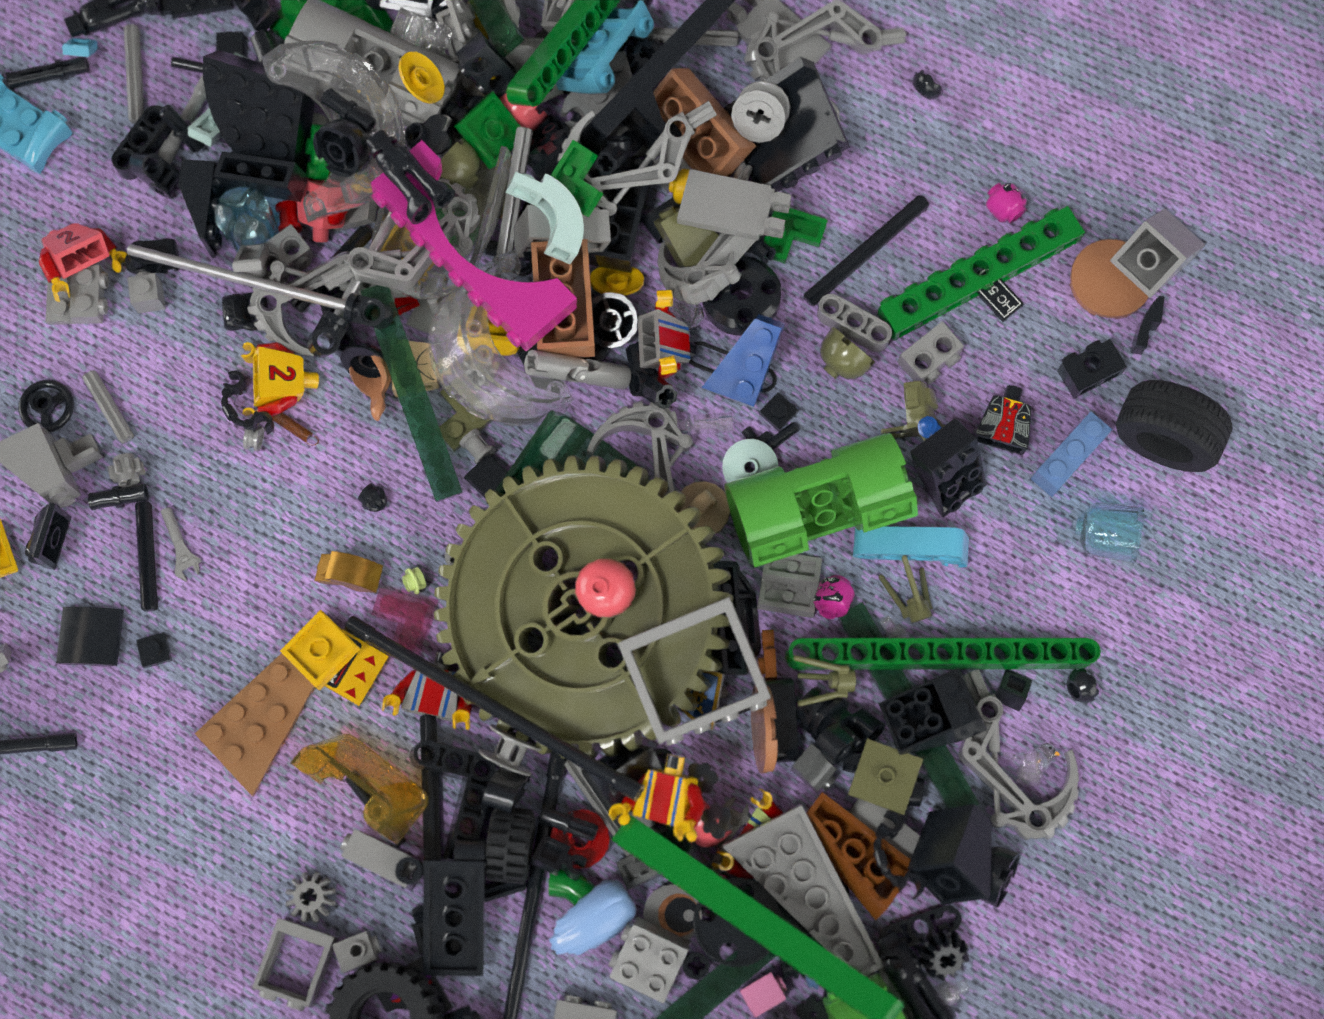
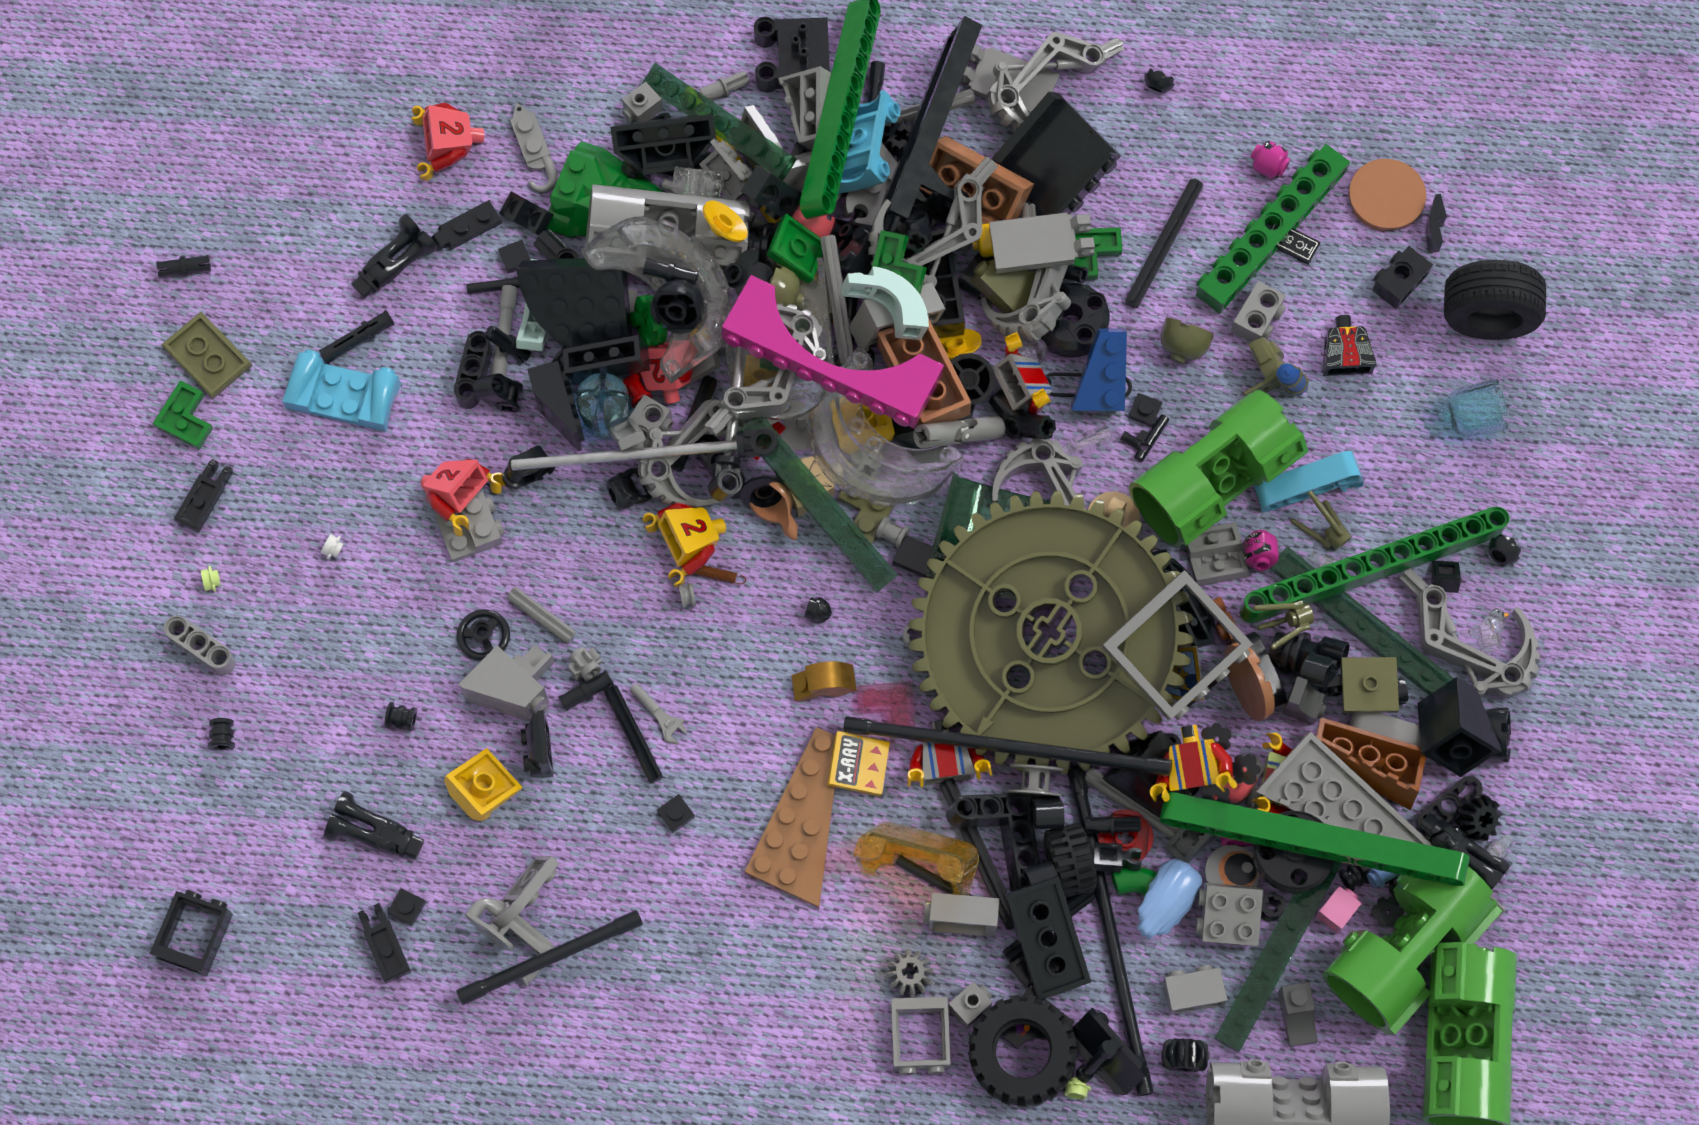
camera: 20 degrees left, 5 degrees down
black slope [56,607,124,667] -> none
medium azure tile [62,38,98,57] -> none
light grey axle [124,24,144,124] -> none
light grey brick [127,272,166,314] -> none
black piece [221,371,275,435] -> none
yellow tile [280,610,361,691] -> none
black piece [366,129,455,225] -> none
black bush [395,857,423,885] -> none
yellowish green plate [402,567,426,594] -> none
coral cylinder [575,559,636,617] -> none
light aqua dish [722,439,778,482] -> none
light grey piece [731,81,790,143] -> none
light grey beam [817,294,892,352] -> none
black piece [873,811,925,900] -> none
black slope [878,668,987,755] -> none
black slope [910,418,986,518] -> none
medium blue arch [1031,412,1113,497] -> none
light grey slope [1110,209,1205,298] -> none

